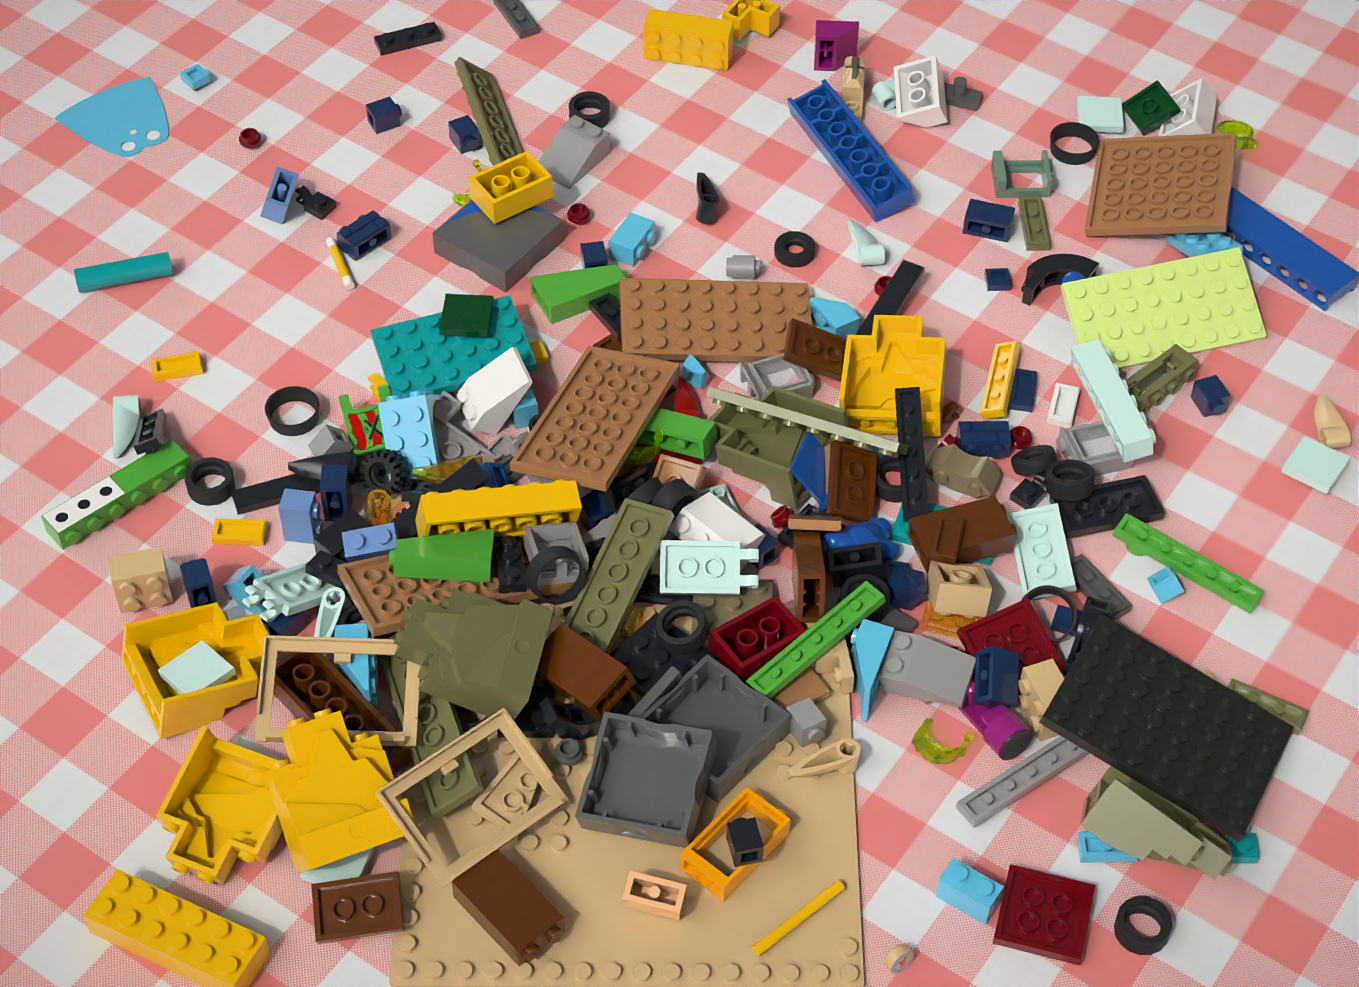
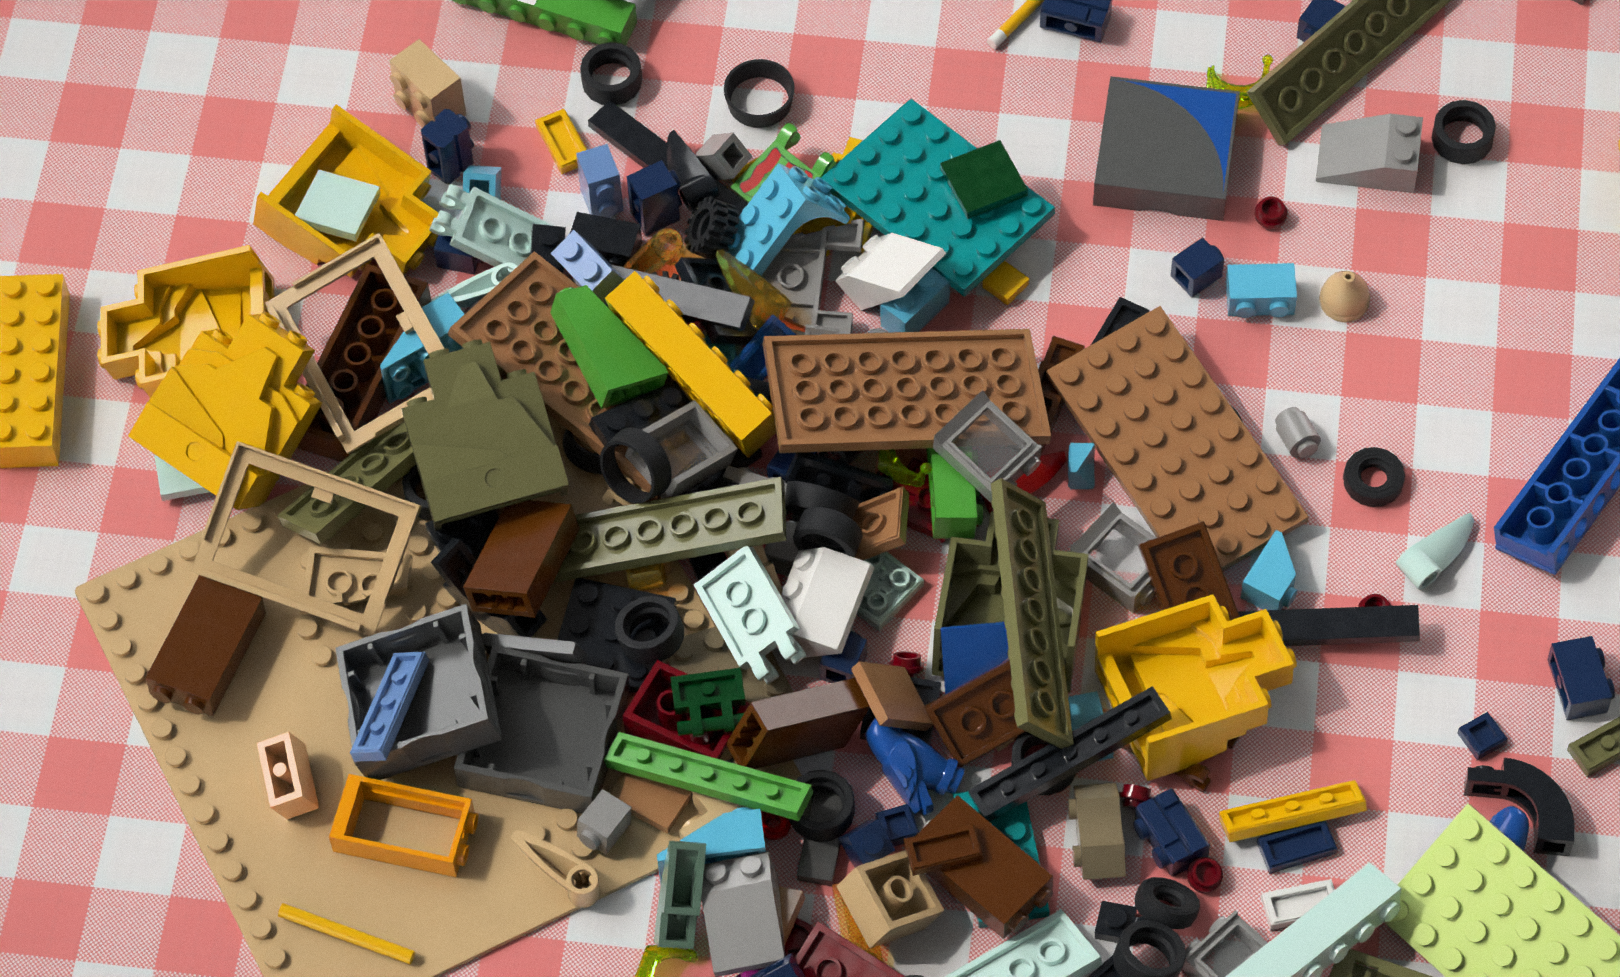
camera: 65 degrees right, 10 degrees up
reddish brown plate [311,871,405,944] -> none
yellow brick [468,151,553,224] -> none
bright green slope [530,264,628,324] -> none
dark grey plate [554,738,582,765] -> none
black piece [696,172,720,224] -> none
black brick [726,817,764,867] -> none
black brick [827,542,886,588] -> none
none -> medium blue tile [350,652,429,762]
none -> sand green slope [654,840,706,949]
none -> dark green plate [670,667,746,738]
none -> light grey window [933,390,1042,502]
none -> tan helmet [1319,271,1370,322]

